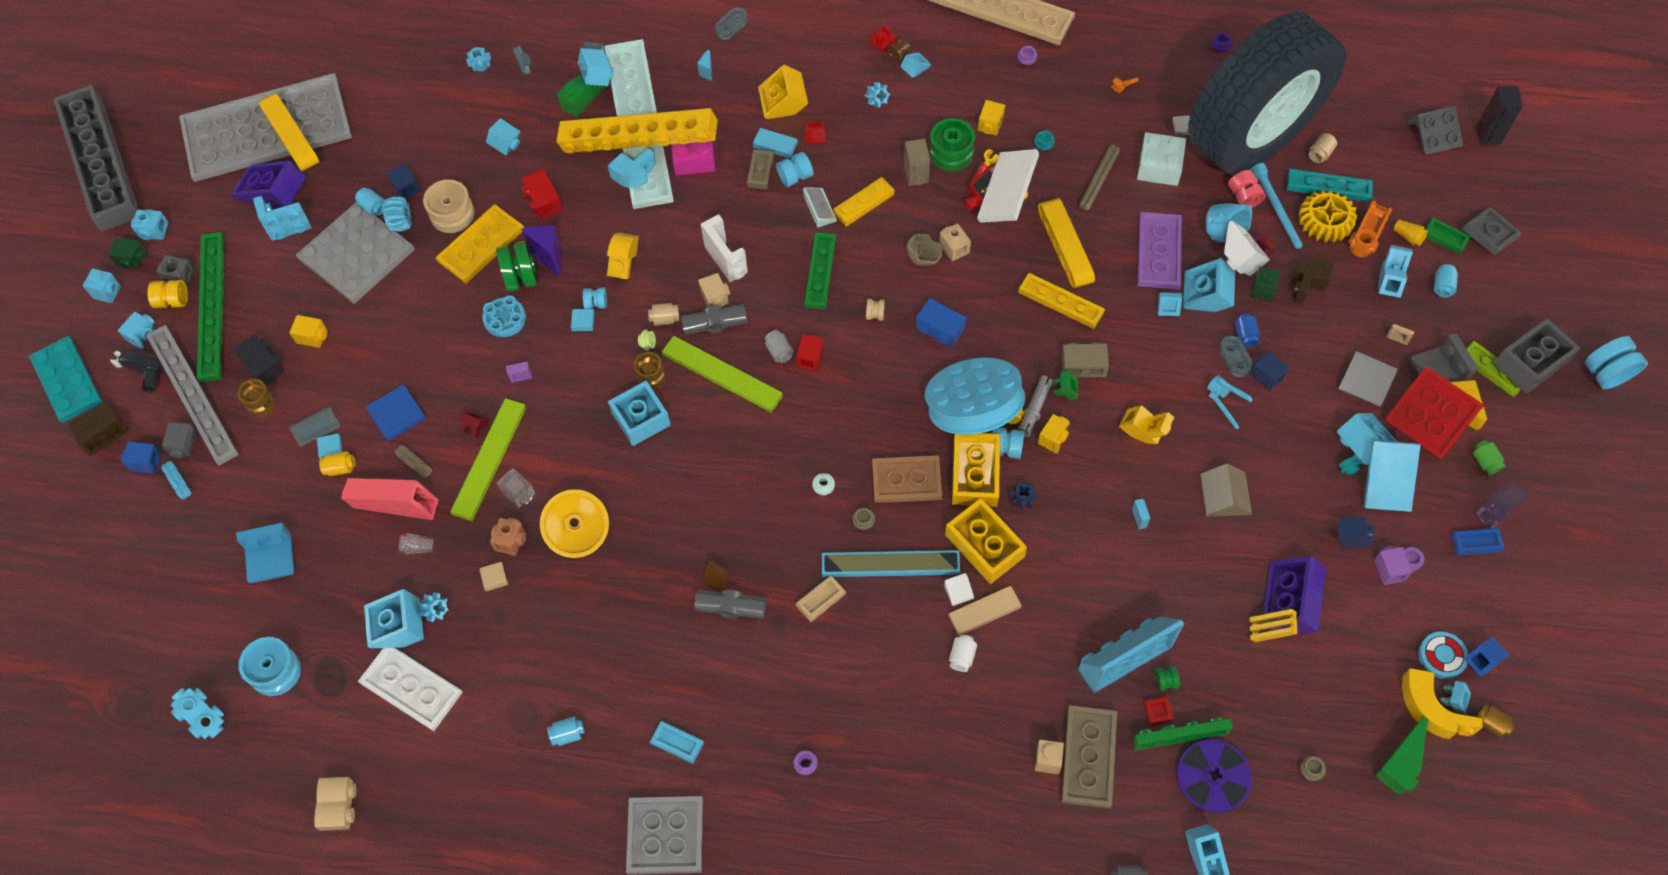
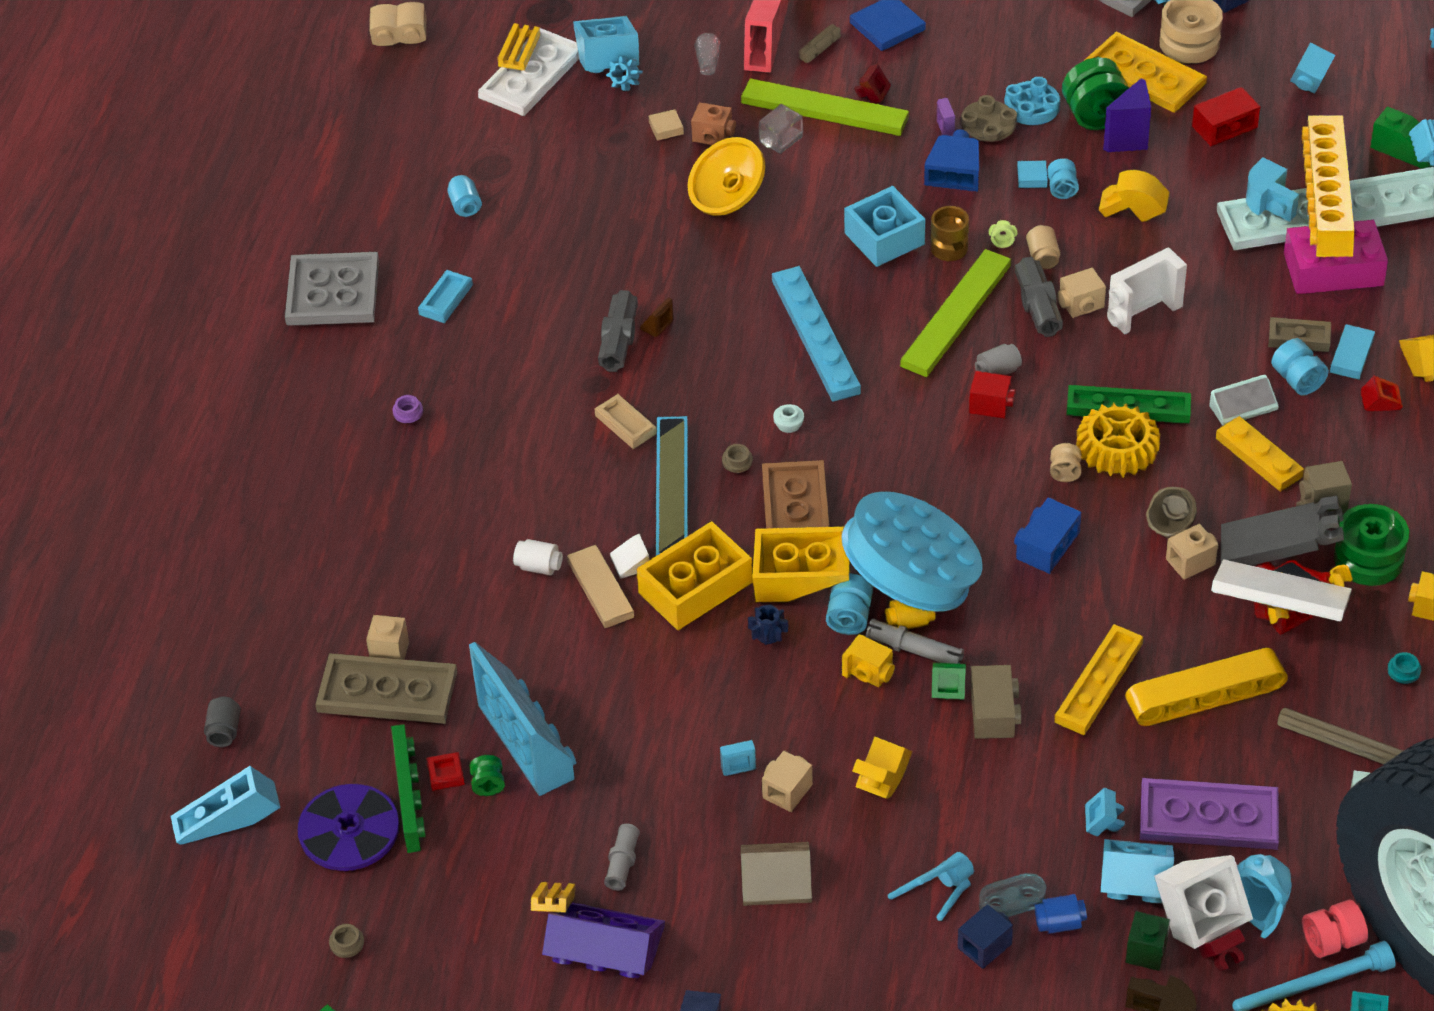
camera: 90 degrees right, 15 degrees down
none -> yellow tile [498,23,541,71]
none -> light grey pin [604,824,640,891]
none -> tan brick [762,751,813,812]
none -> medium azure plate [772,266,861,402]
none -> blue torso [924,129,979,192]
none -> dark tan dish [961,95,1017,142]
none -> yellow gear [1076,402,1160,477]
none -> dark grey tile [1221,496,1344,566]

